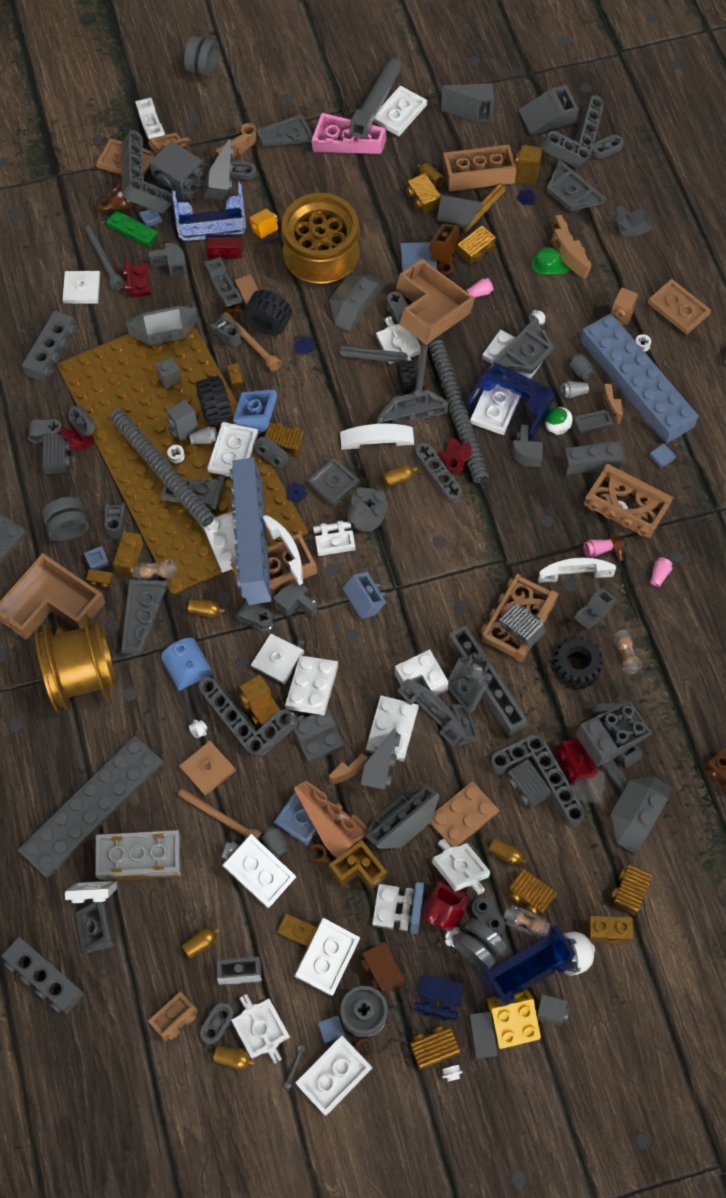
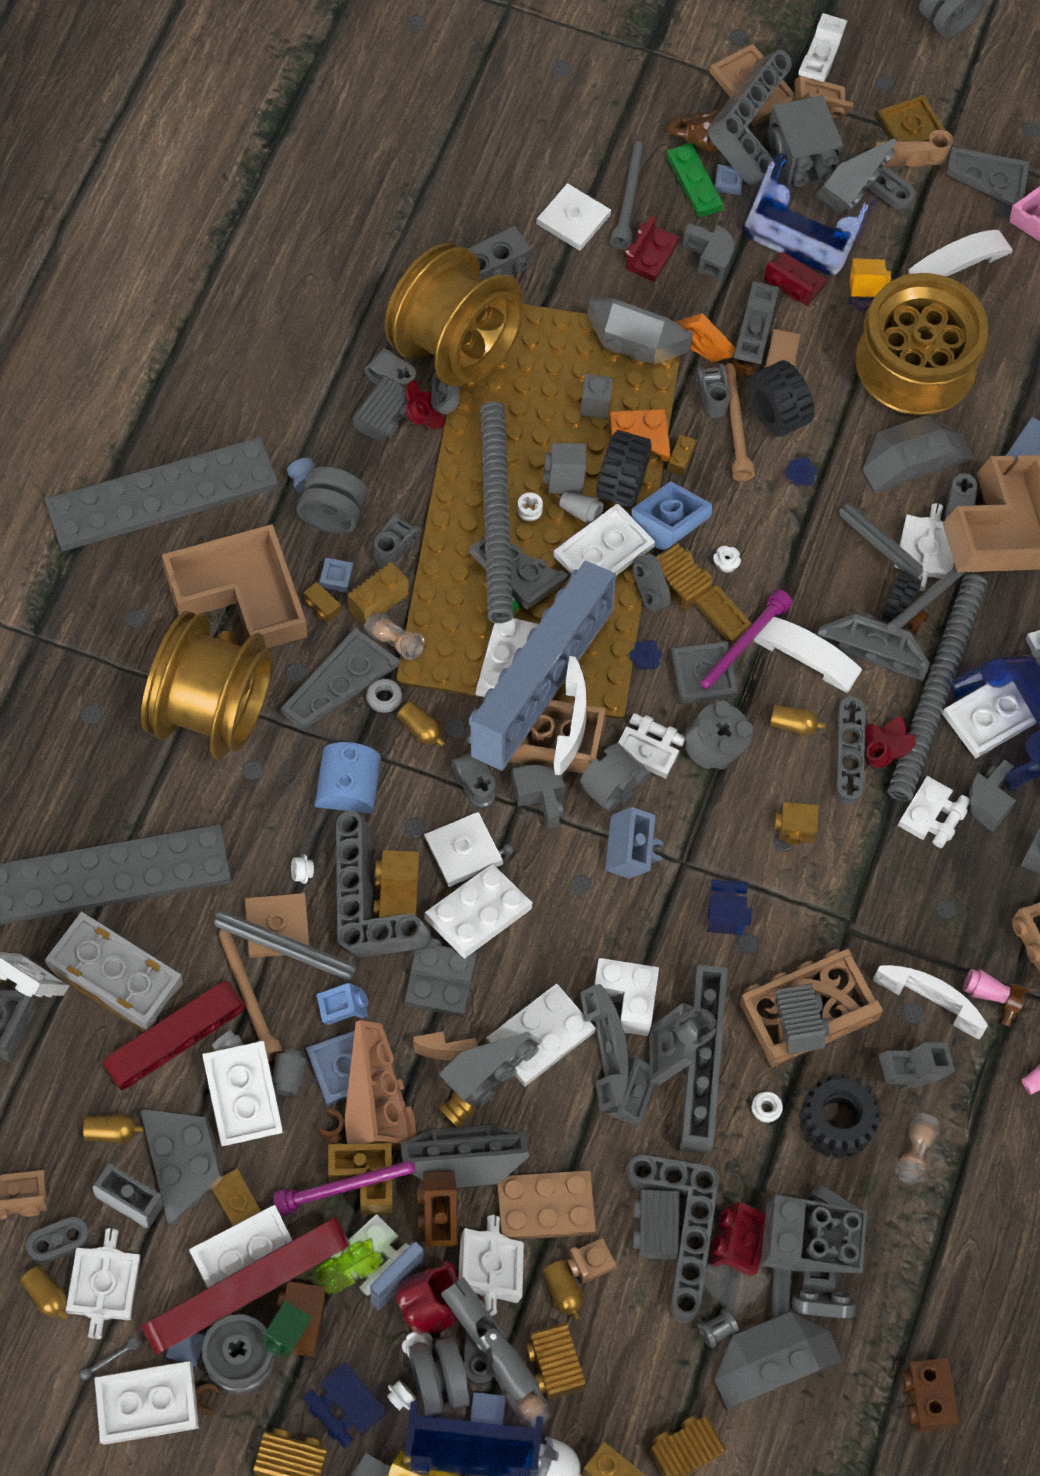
camera: 30 degrees right, 0 degrees up
none -> dark red beam [103,981,246,1090]
none -> dark grey wing [140,1109,223,1226]
none -> dark red beam [141,1217,351,1355]
none -> dark grey axle [214,910,356,981]
none -> dark green brick [260,1301,313,1358]
none -> magenta piece [273,1161,415,1216]
none -> sand blue wheel [287,458,315,493]
none -> medium blue bracket [317,983,368,1025]
none -> clear neon green hinge [317,1237,384,1295]
none -> light grey piece [366,679,402,713]
none -> pearl gold wheel [385,243,524,387]
none -> white plate [387,1380,416,1410]
none -> reddish brown brick [417,1171,457,1247]
none -> pearl gold wheel [438,1091,477,1128]
none -> dark grey piece [441,1277,540,1402]
none -> sand blue tile [470,1392,506,1431]
none -> medium nougat bracket [566,1238,616,1284]
none -> dark grey brick [580,743,650,813]
none -> orange wing [609,409,670,461]
none -> orange wing [675,313,736,362]
none -> pearl gold plate [694,585,752,645]
none -> dark grey bush [697,1308,740,1349]
none -> magenta piece [701,589,793,689]
none -> clear blue brick [707,879,752,935]
none -> white plate [713,546,741,573]
none -> white plate [751,1092,783,1123]
none -> pearl gold brick [774,802,819,845]
none -> dark grey plate [791,1289,856,1318]
none -> pearl gold tile [877,95,946,142]
none -> white plate [898,776,970,848]
none -> white slope [908,230,1012,277]

